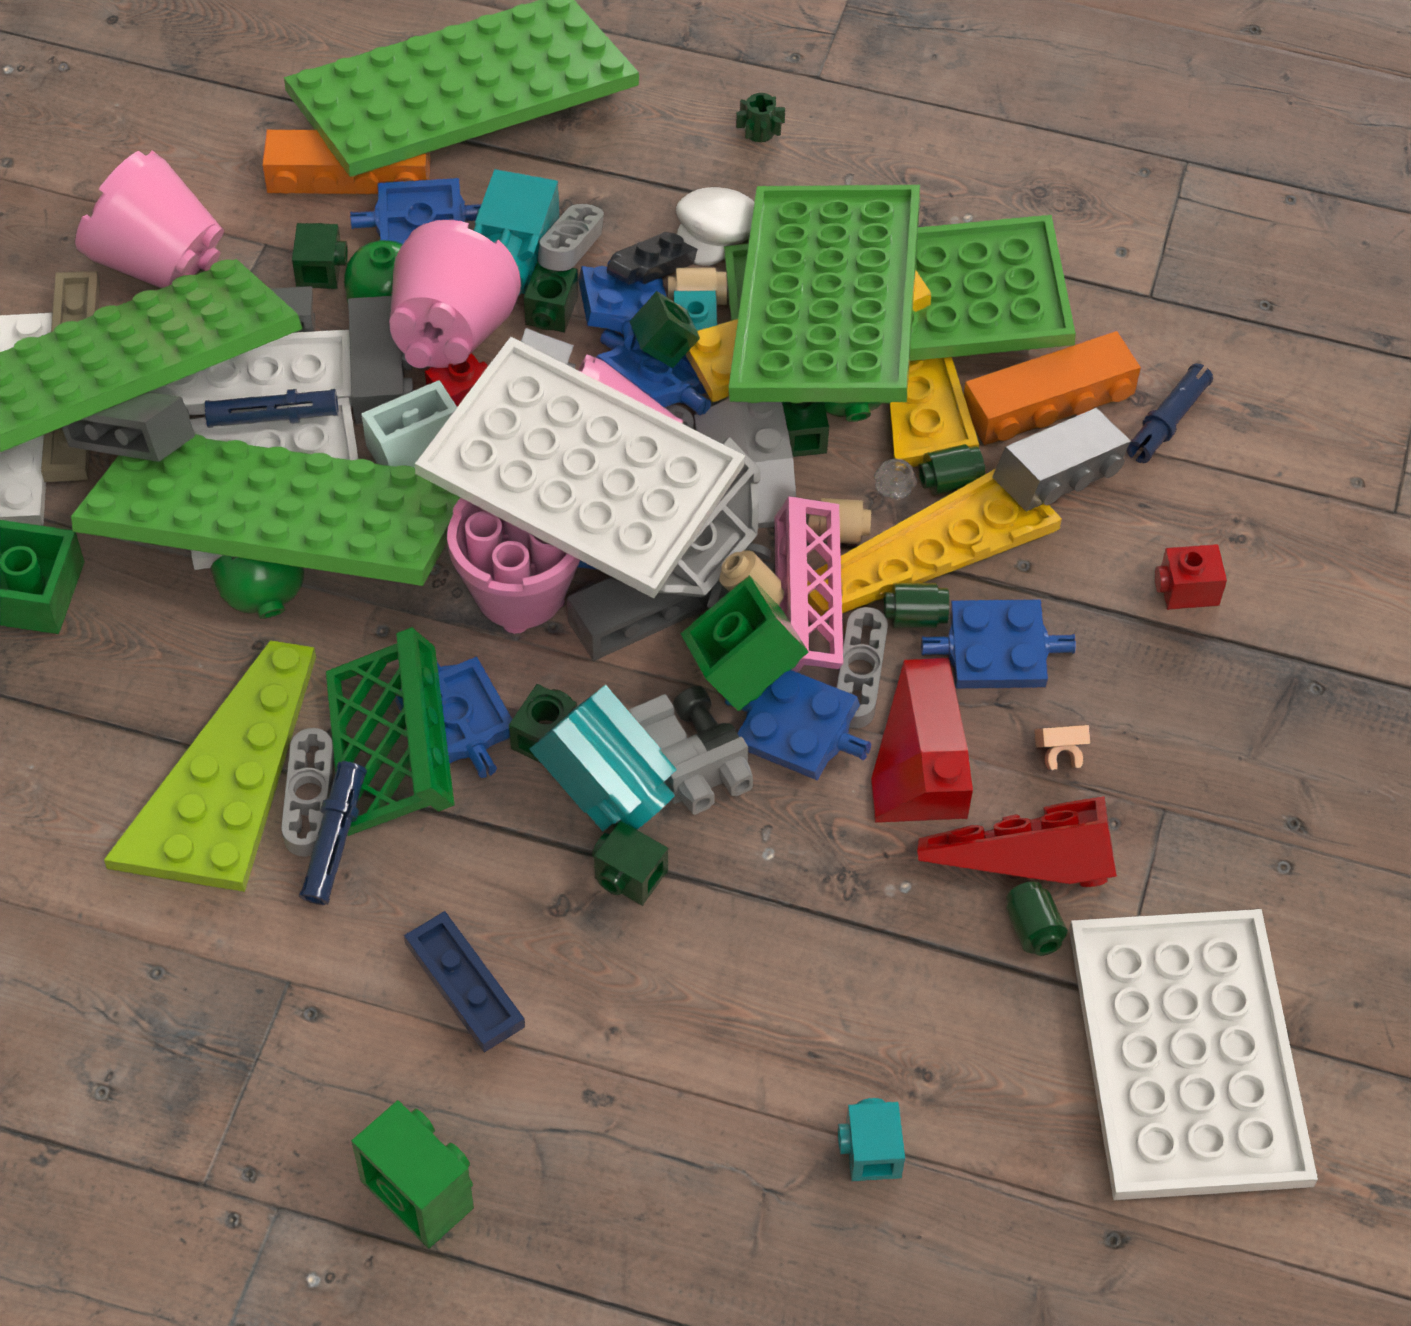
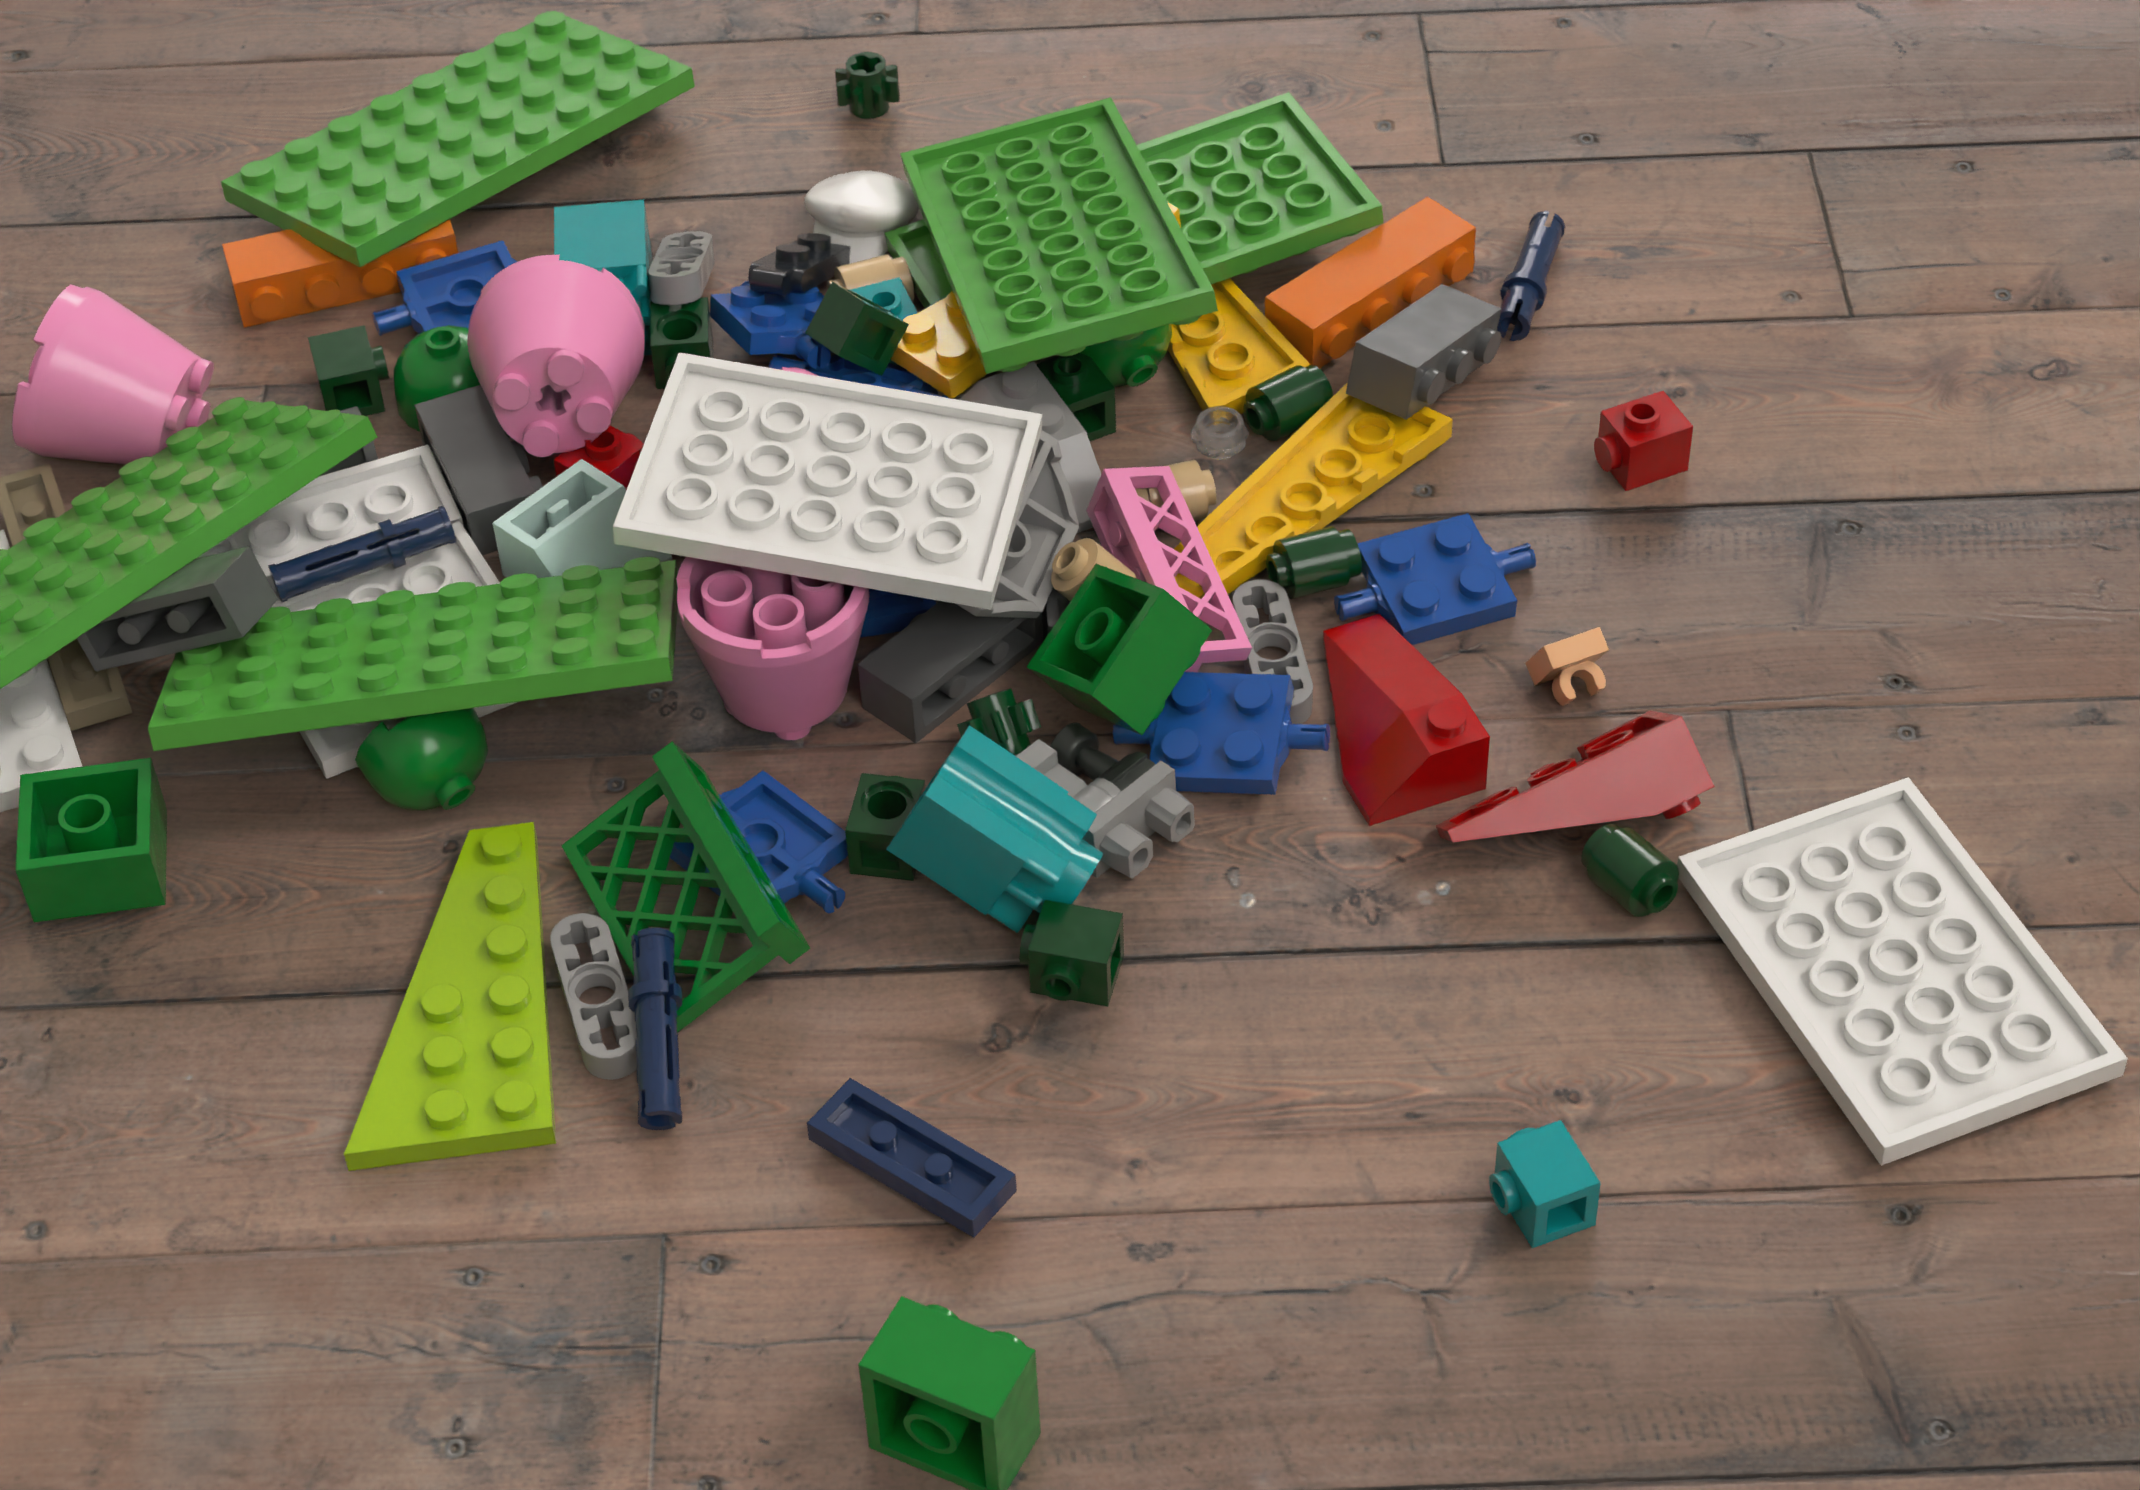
camera: 15 degrees left, 10 degrees down
none -> dark green gear [957,688,1041,755]

